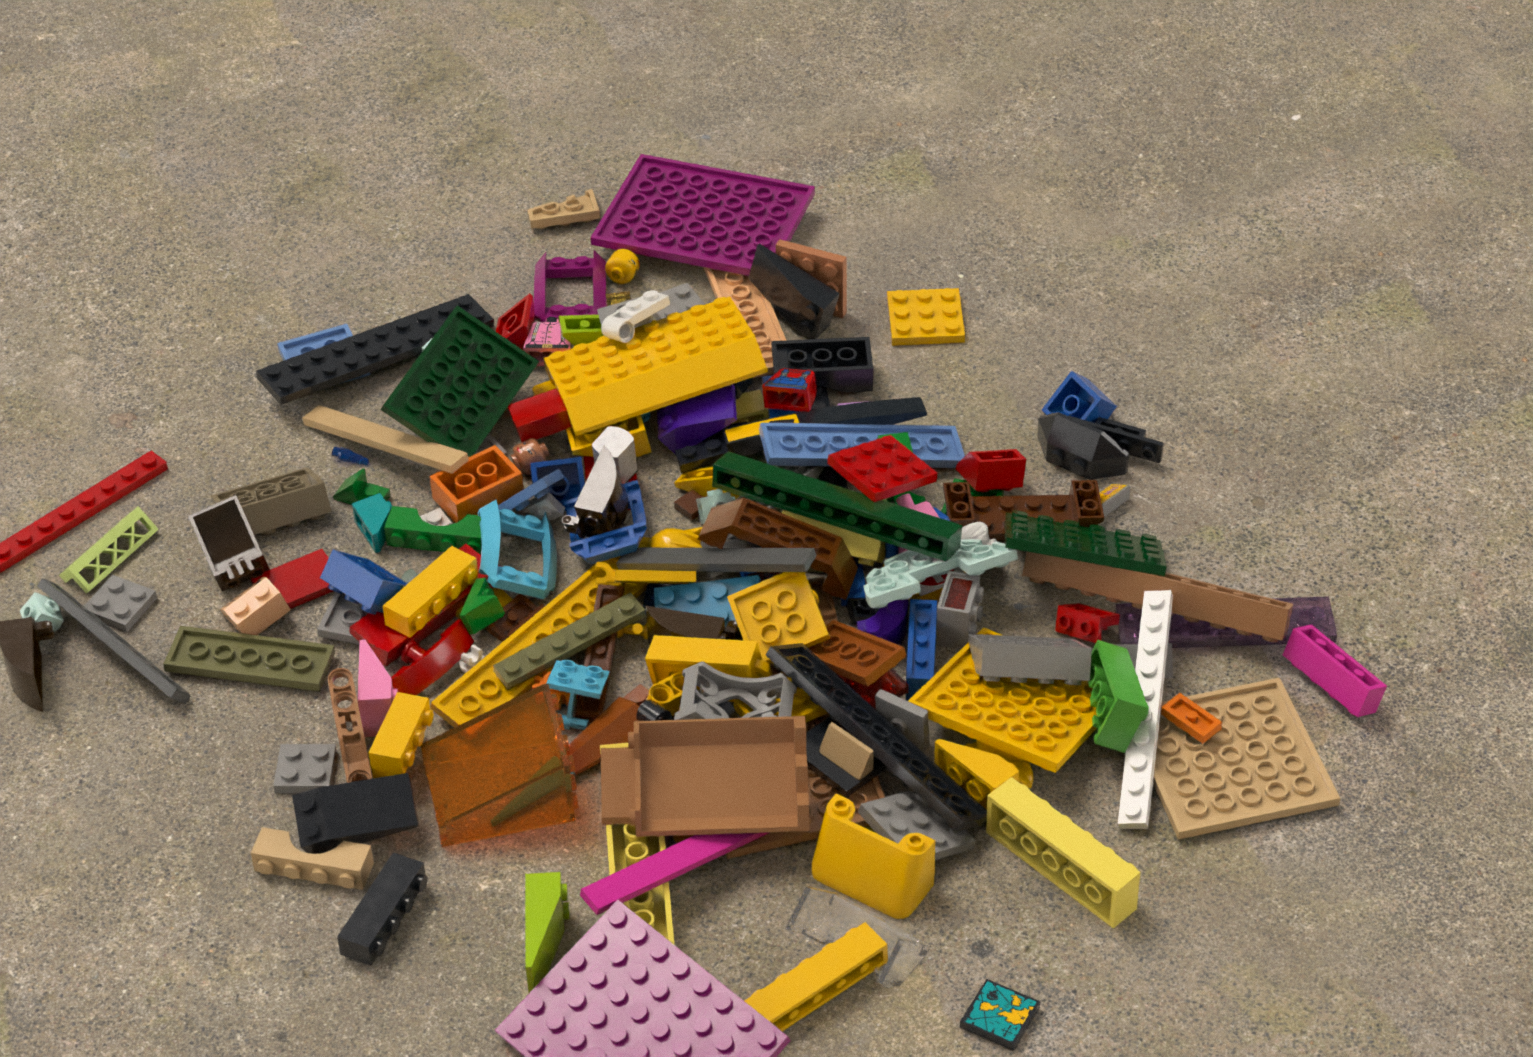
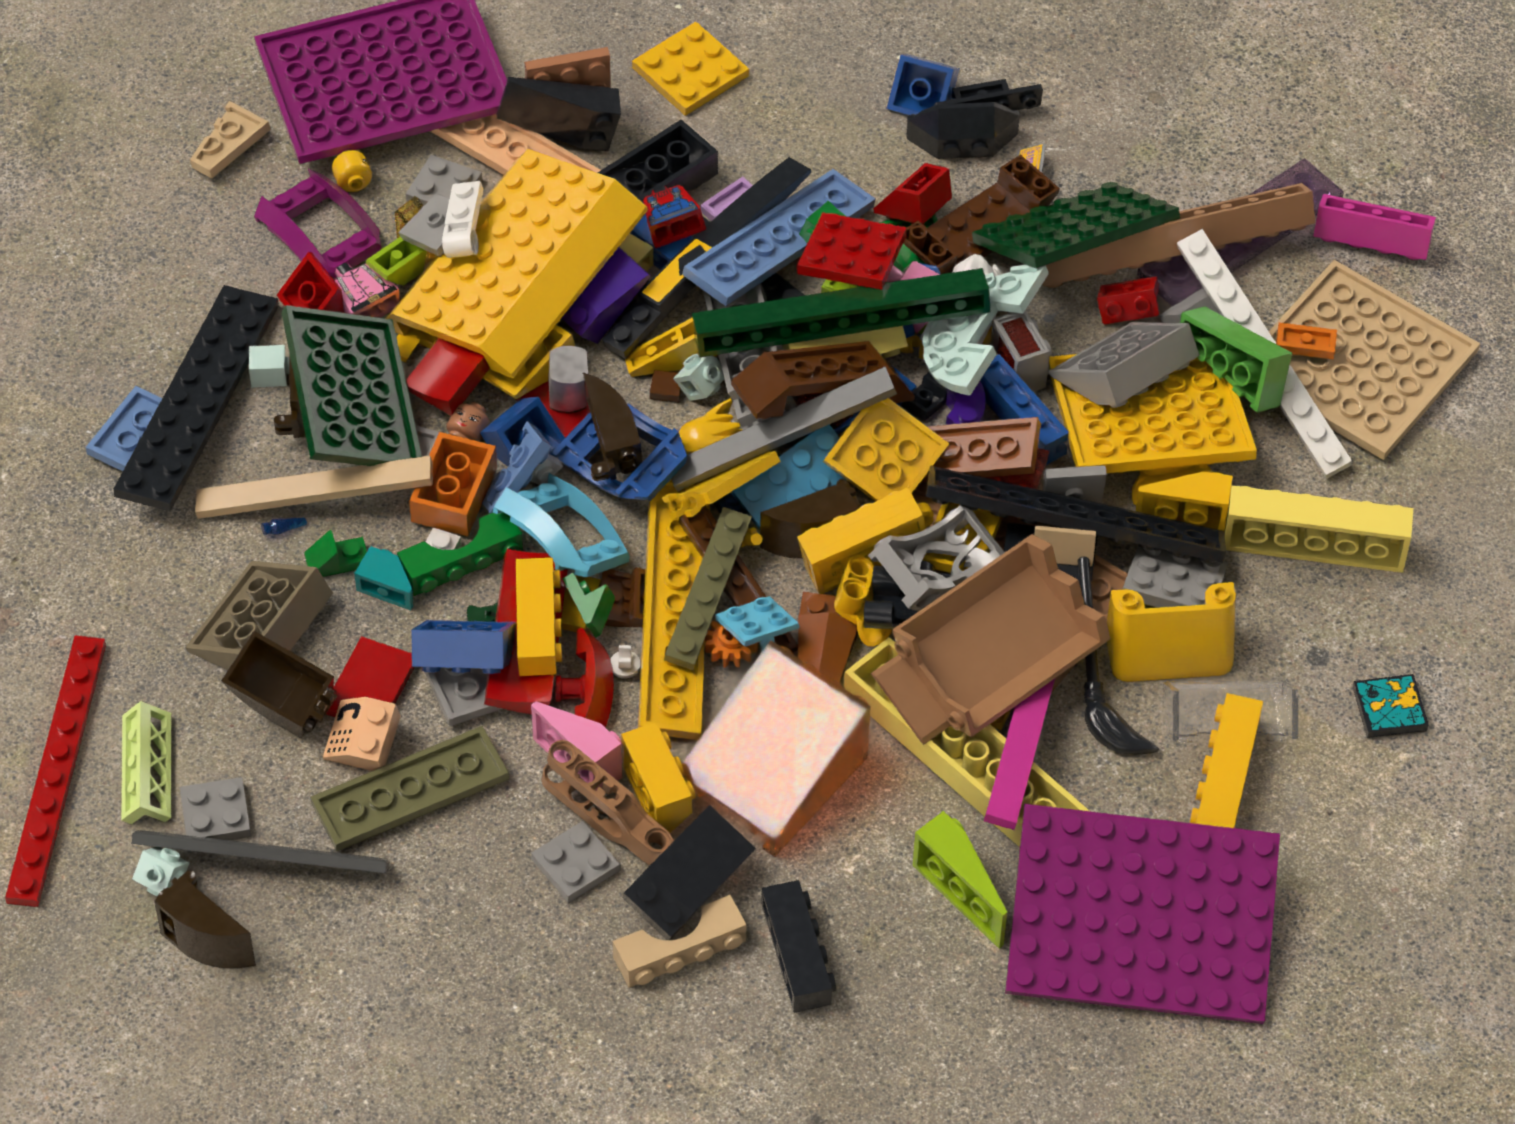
camera: 40 degrees left, 10 degrees up
none -> black piece [1077,556,1159,755]

